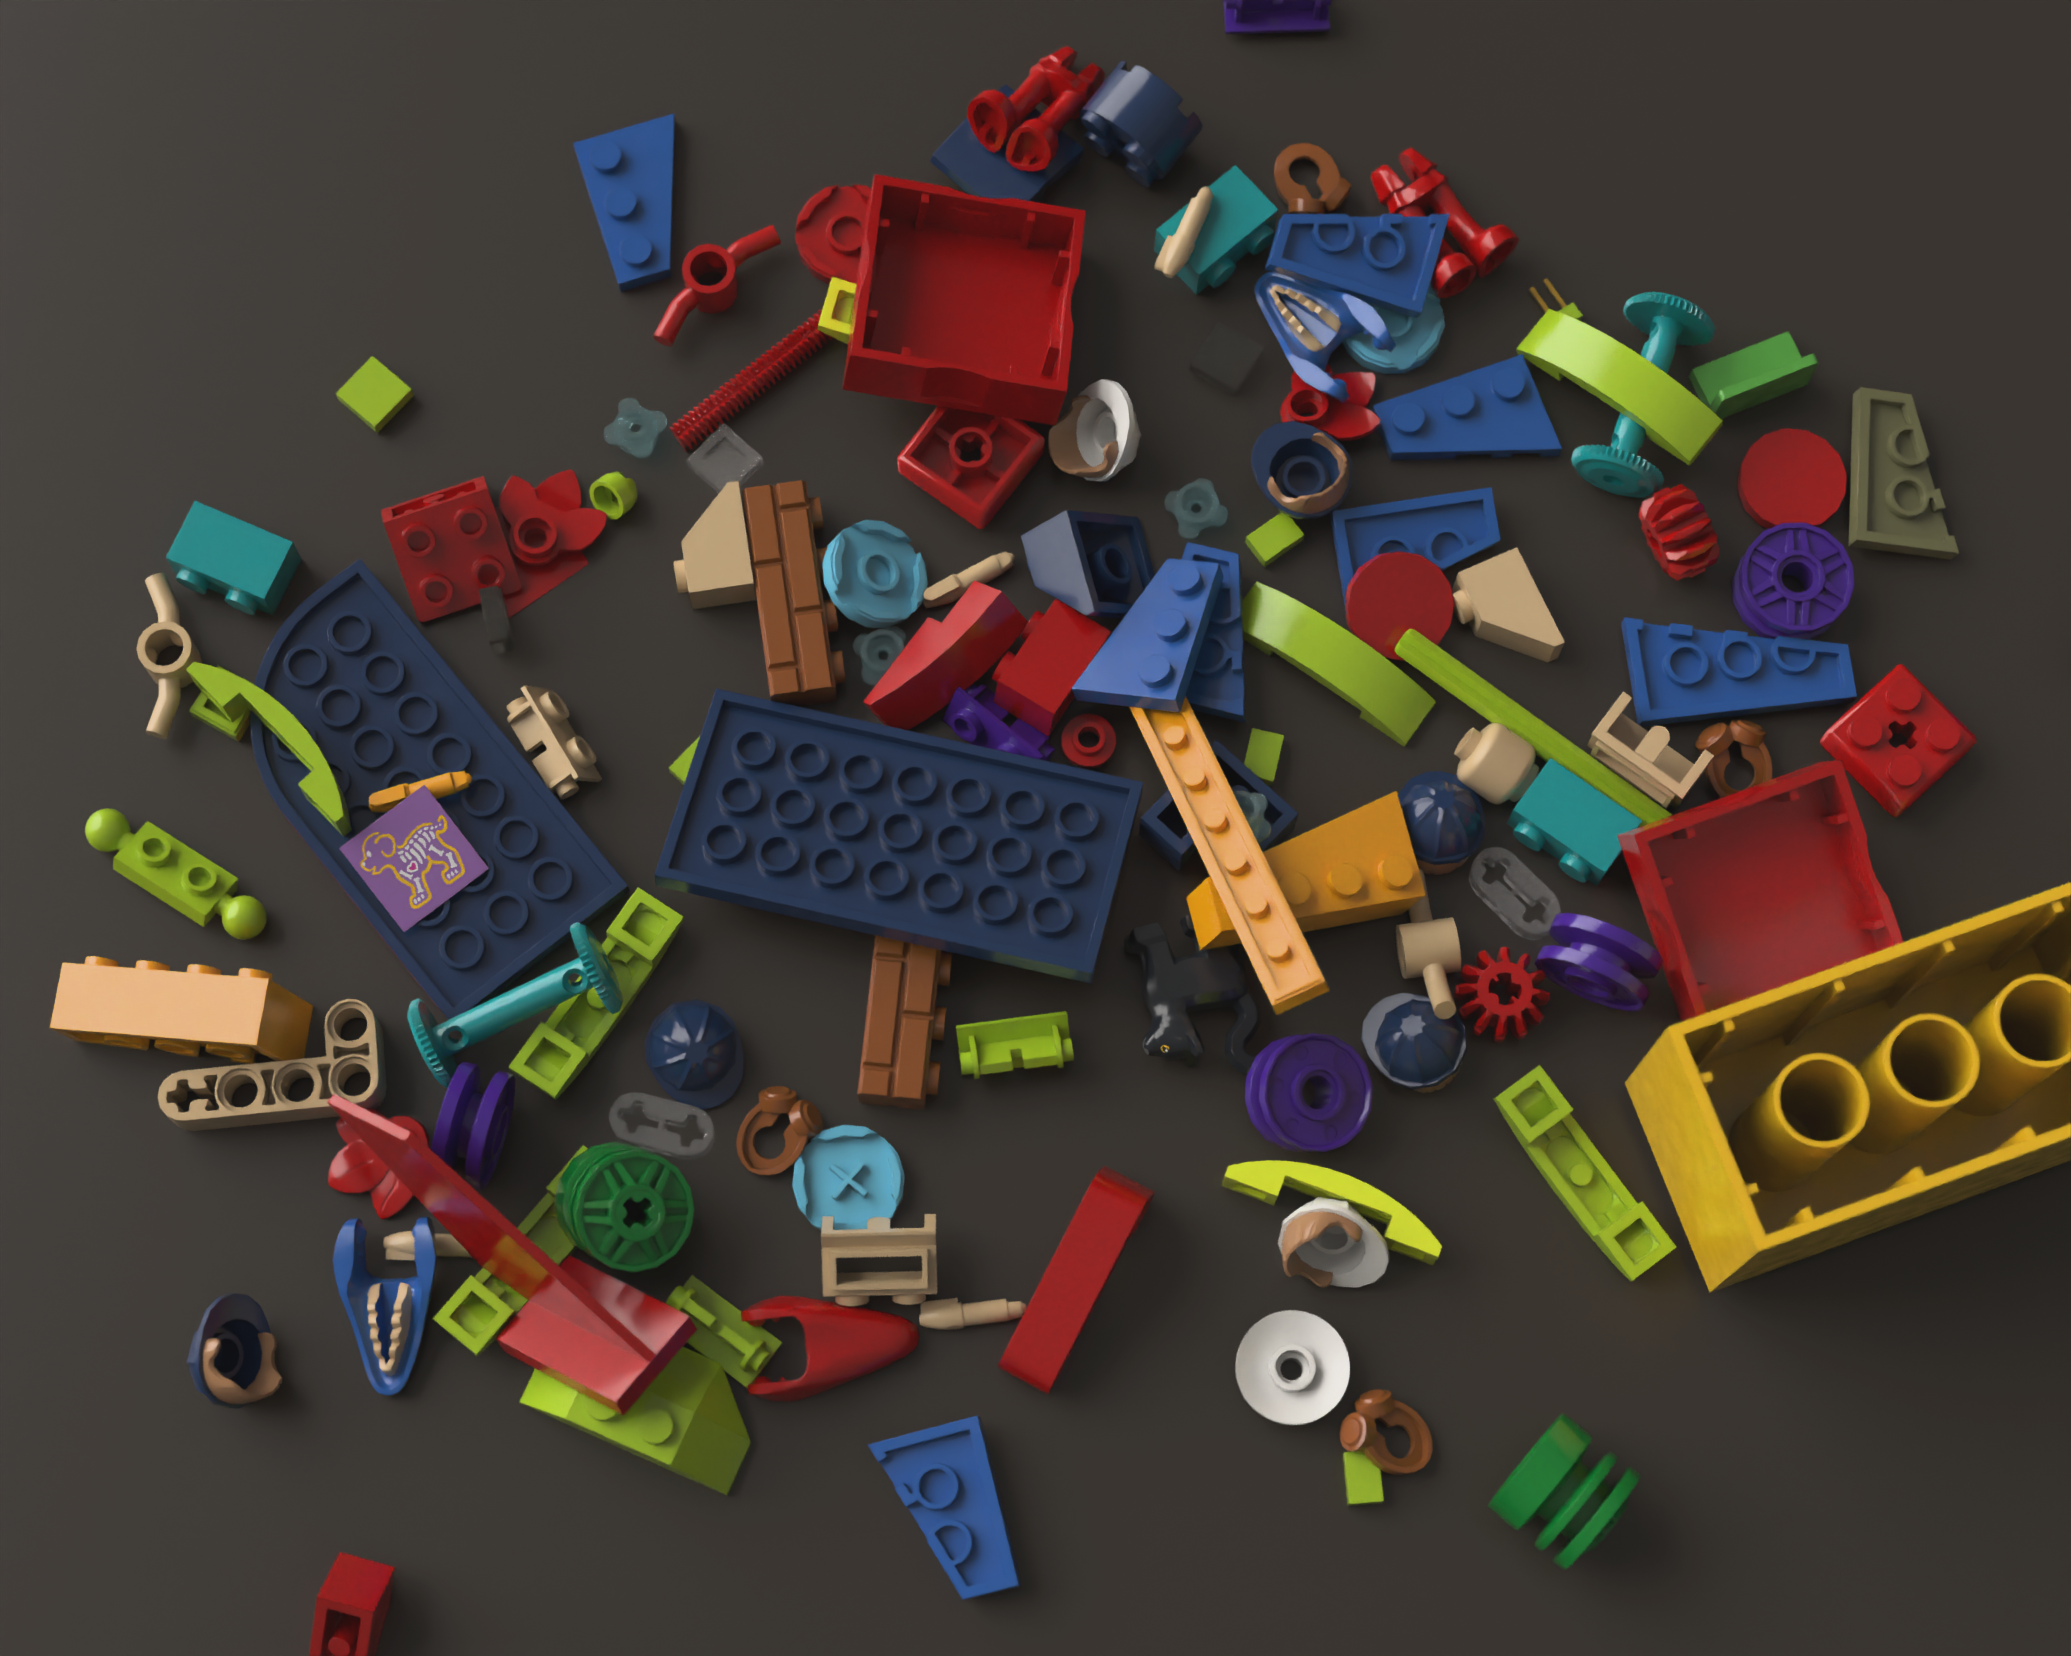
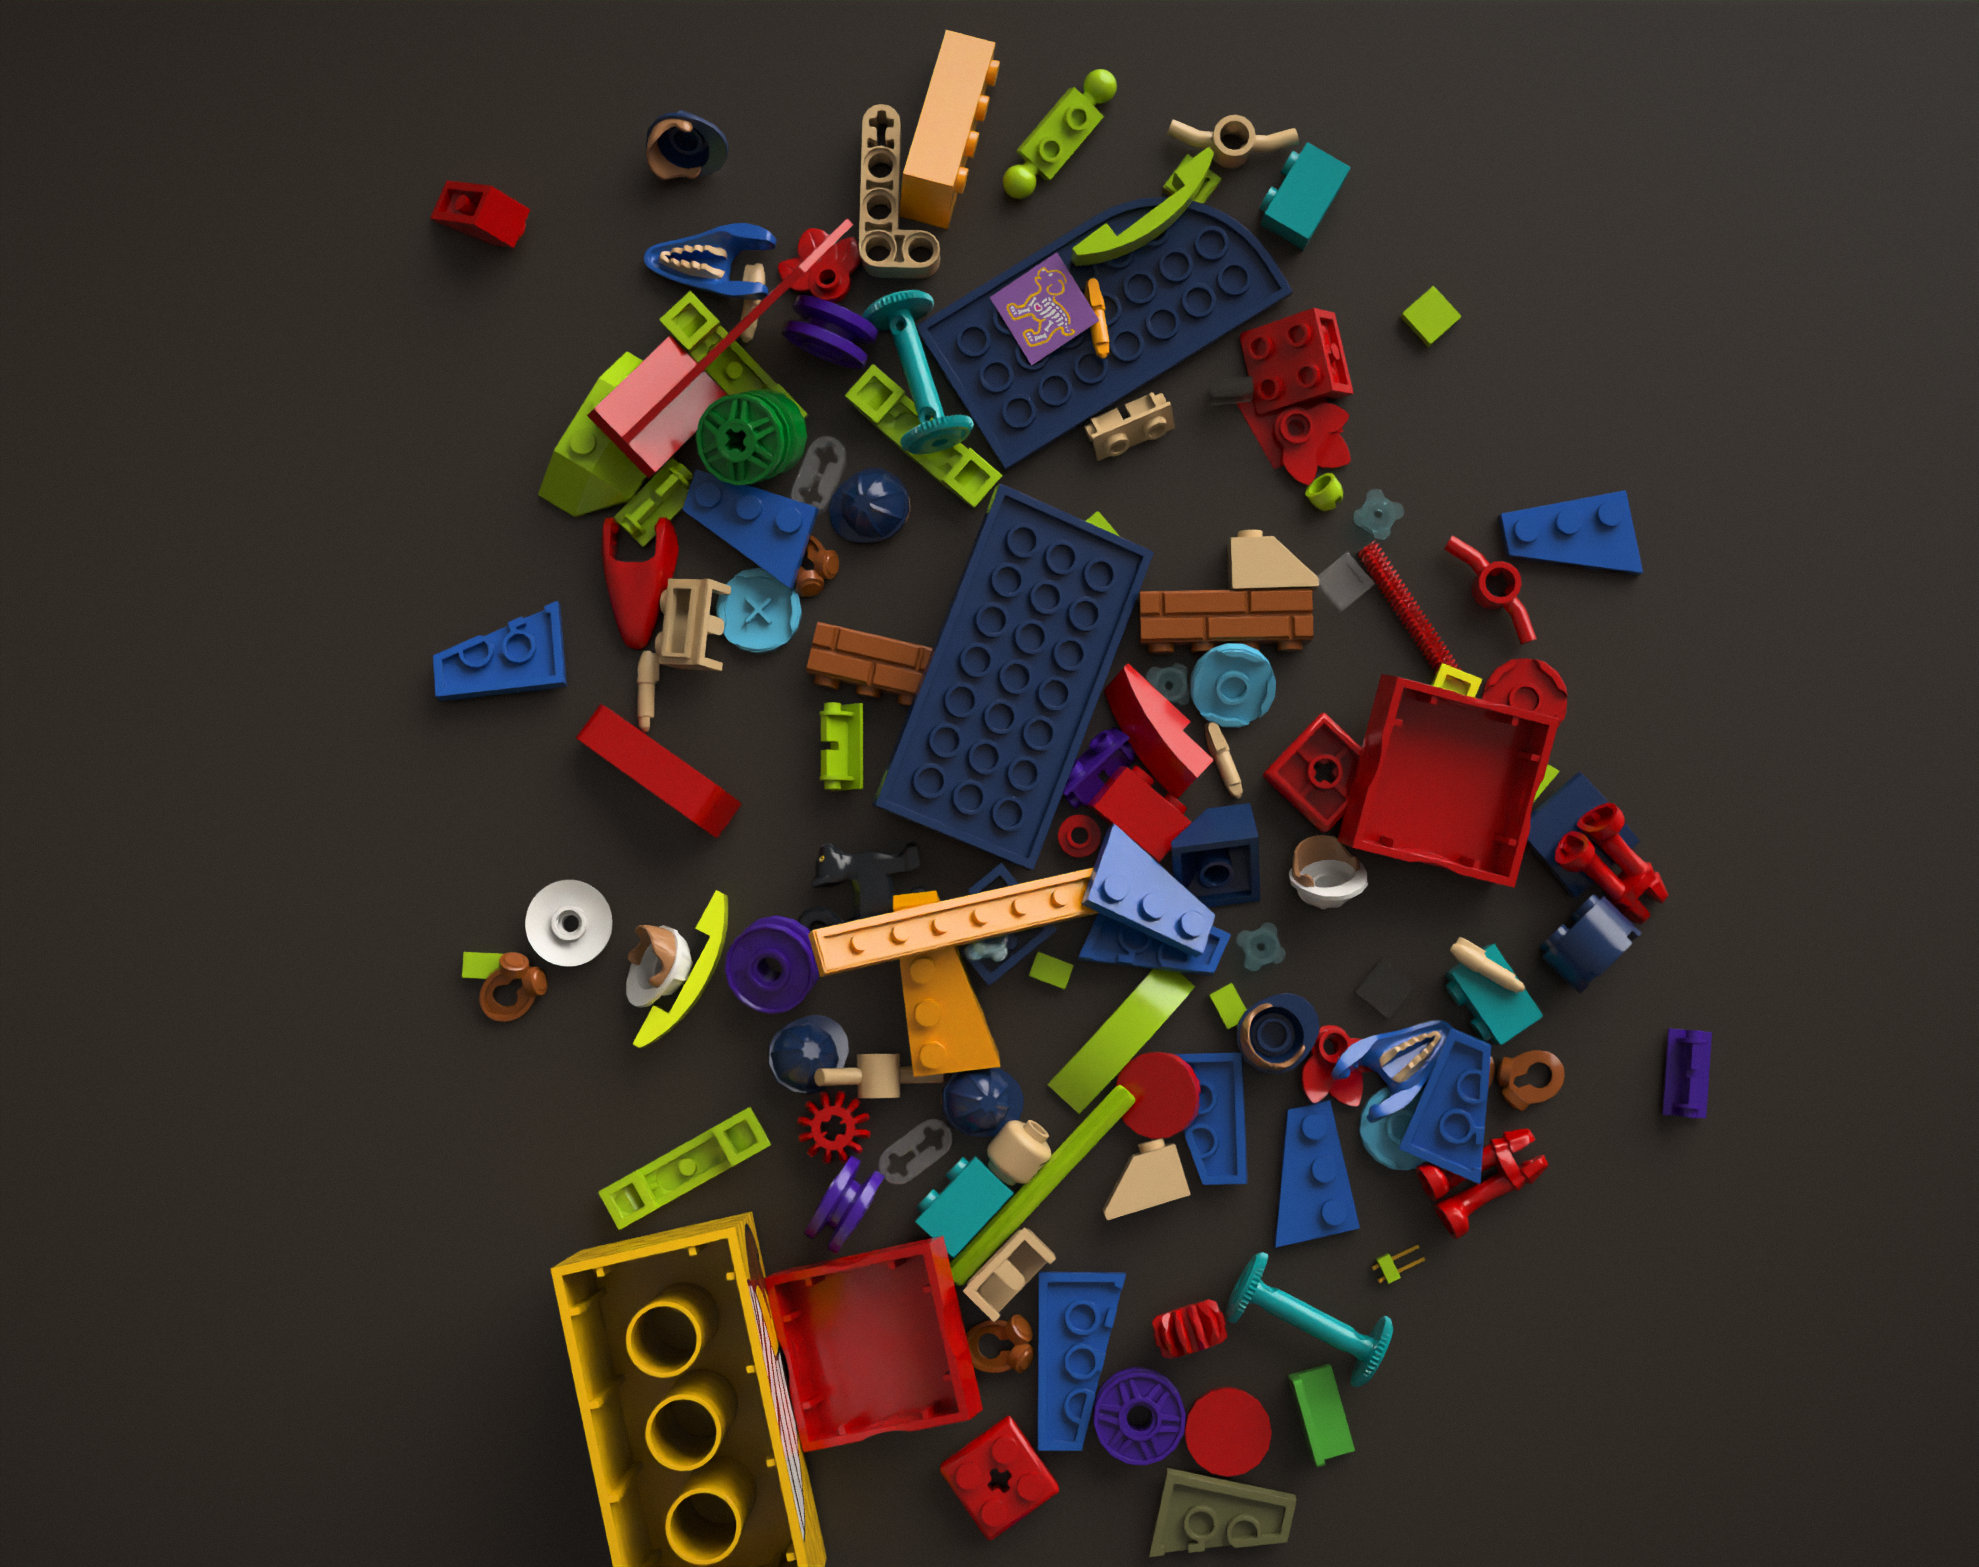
camera: 95 degrees right, 10 degrees up
green wheel [1487,1412,1641,1570] -> none
lime slope [1516,309,1723,466] -> none
none -> blue wing [682,469,819,590]

